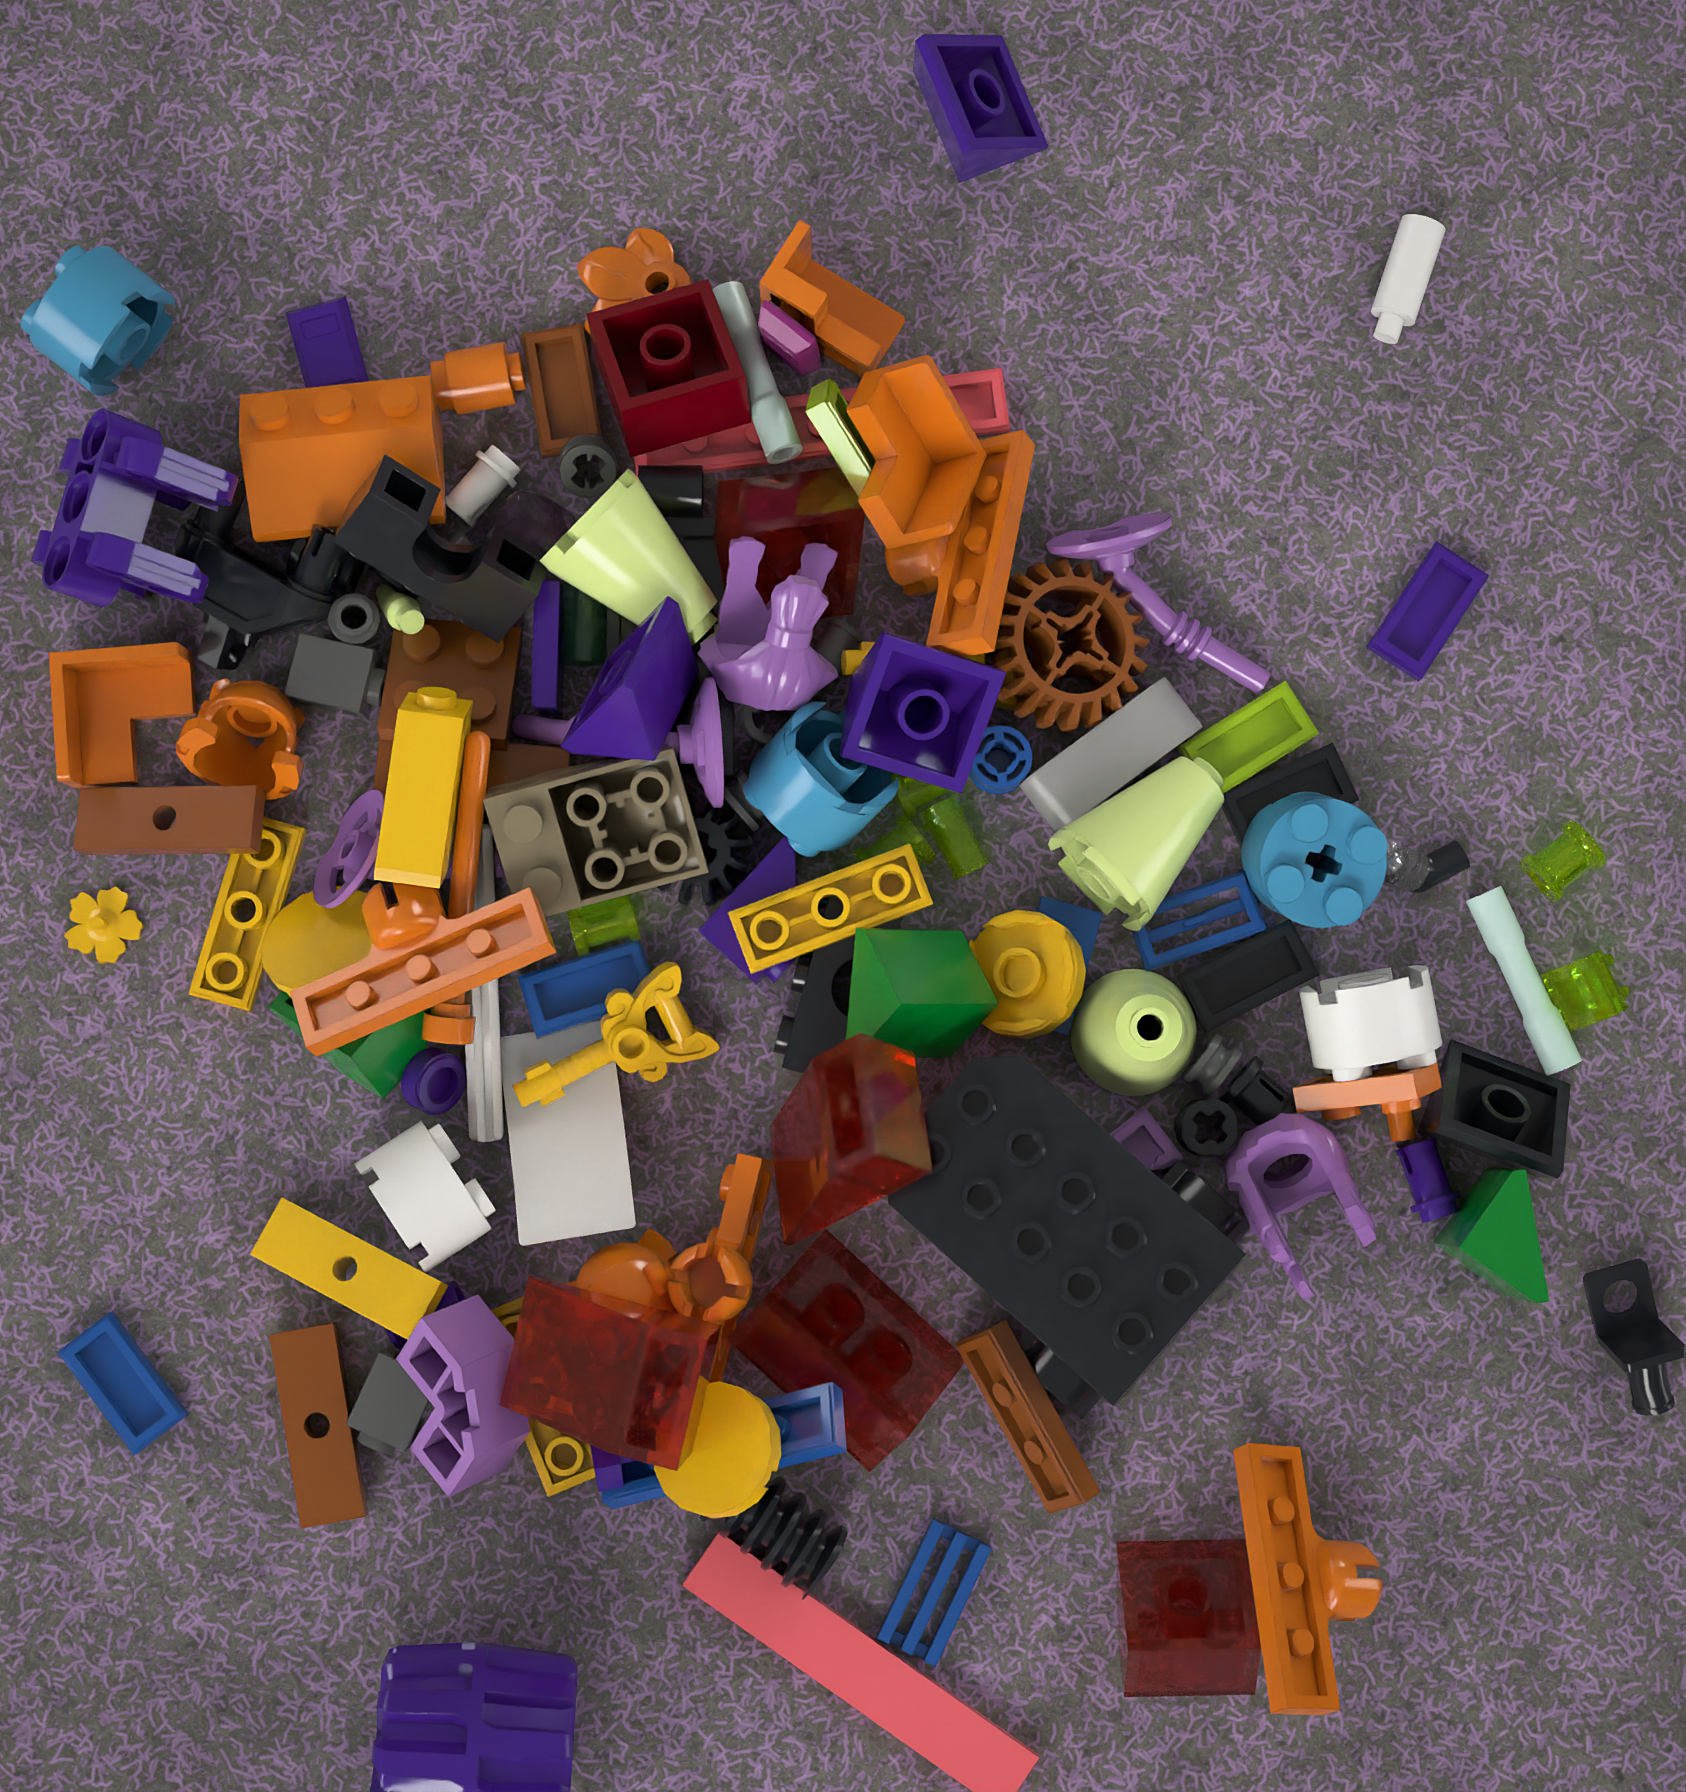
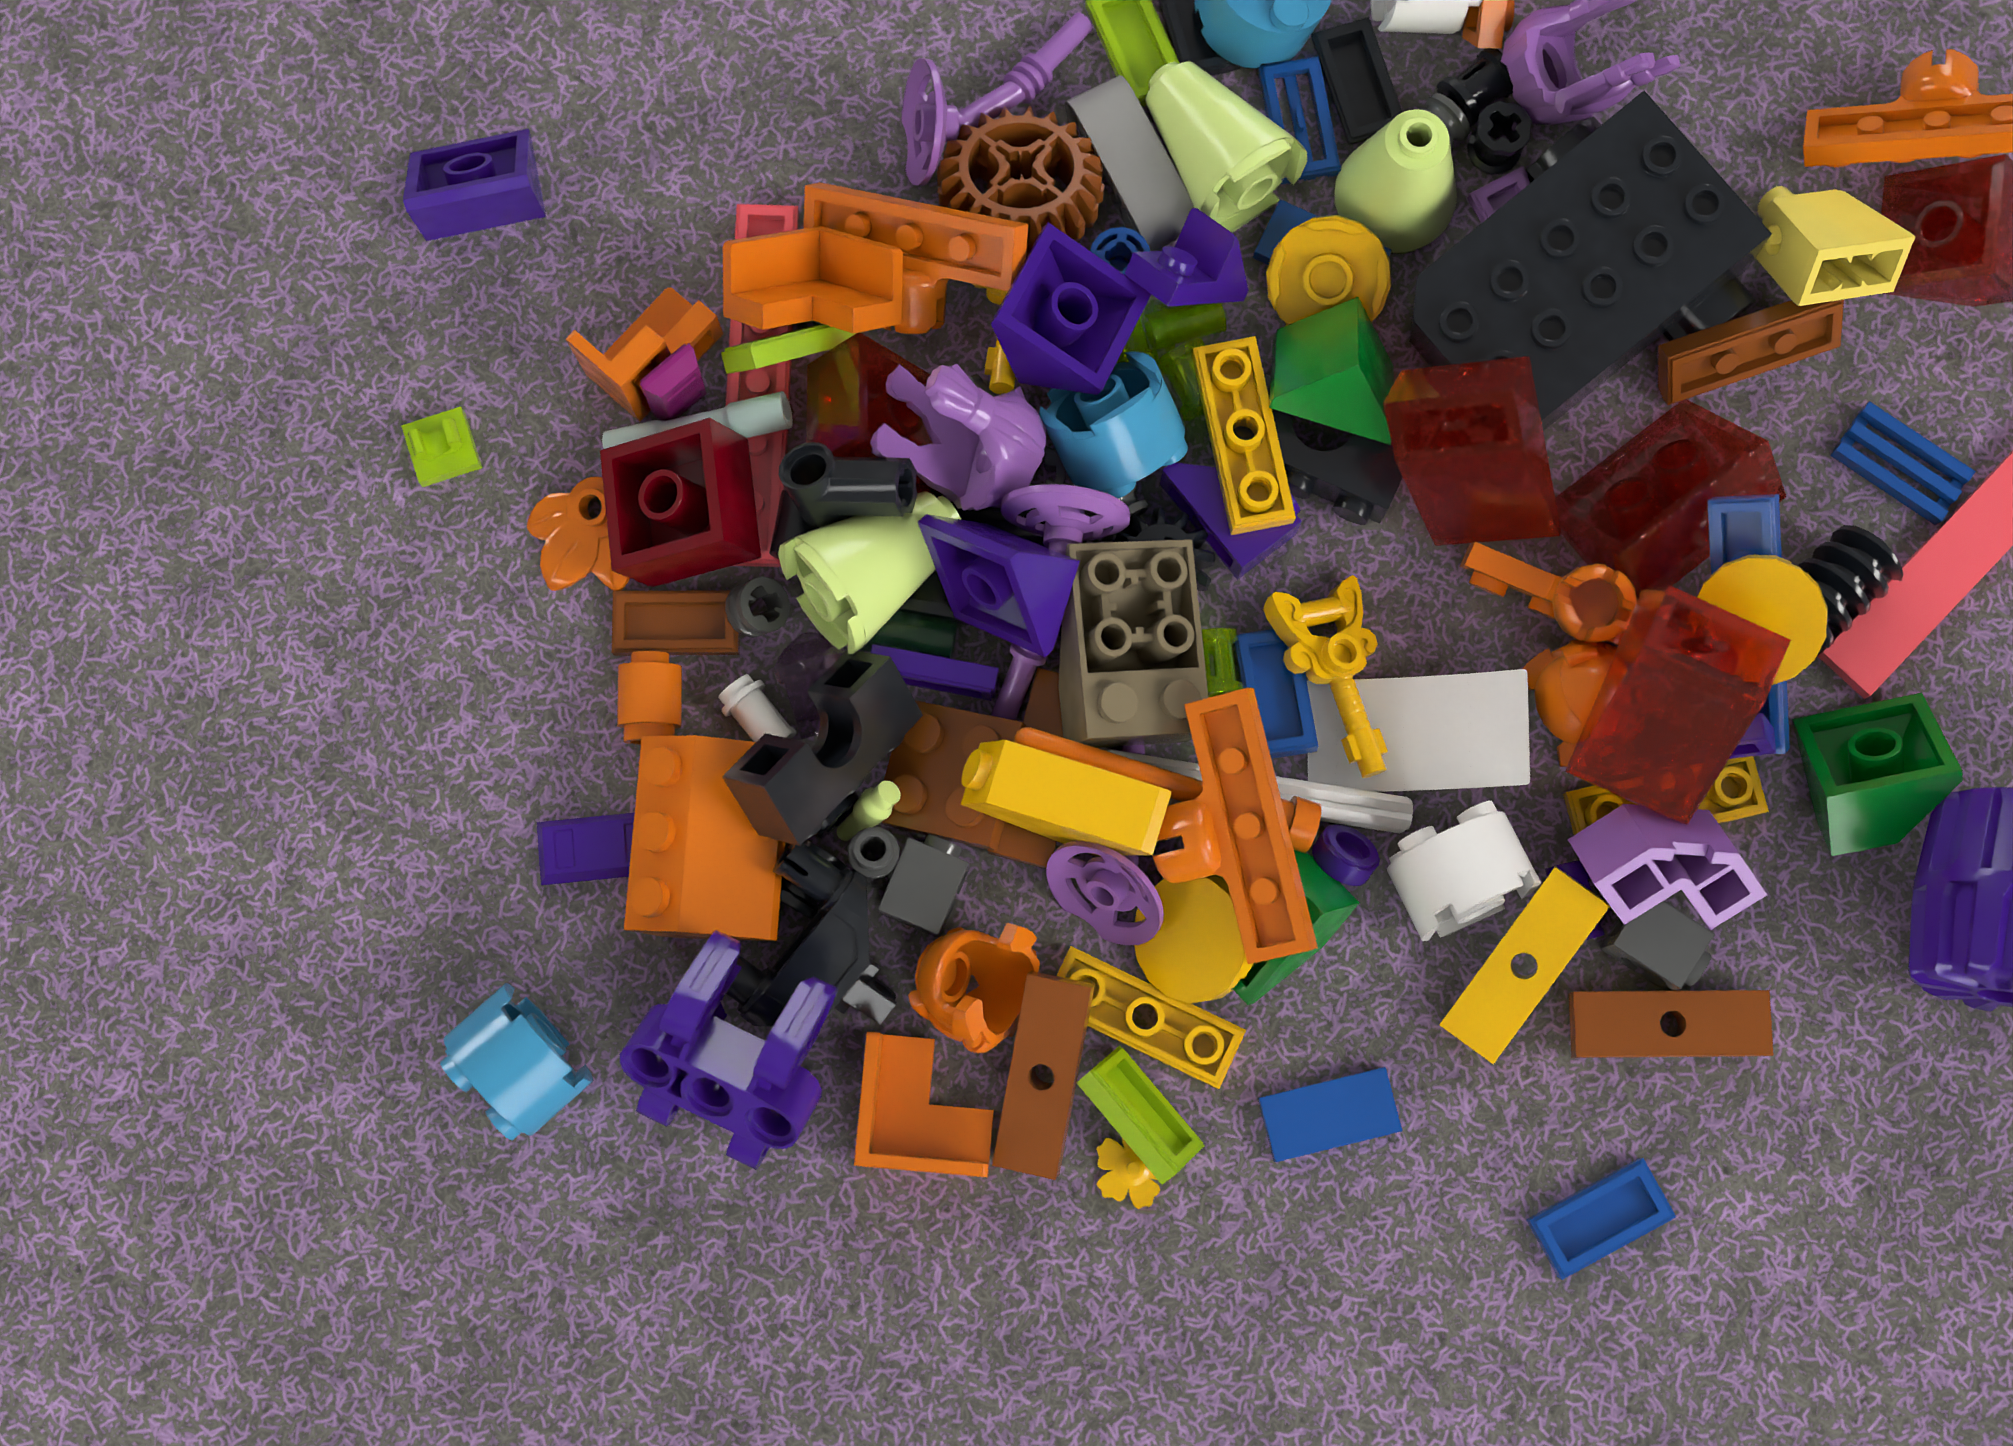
camera: 75 degrees left, 5 degrees down
none -> lime tile [401,406,482,487]
none -> black piece [778,442,918,528]
none -> lime tile [1076,1045,1205,1185]
none -> dark purple slope [1124,208,1249,306]
none -> blue tile [1258,1067,1402,1162]
none -> light yellow torso [1756,186,1915,306]
none -> green slope [1792,692,1963,856]

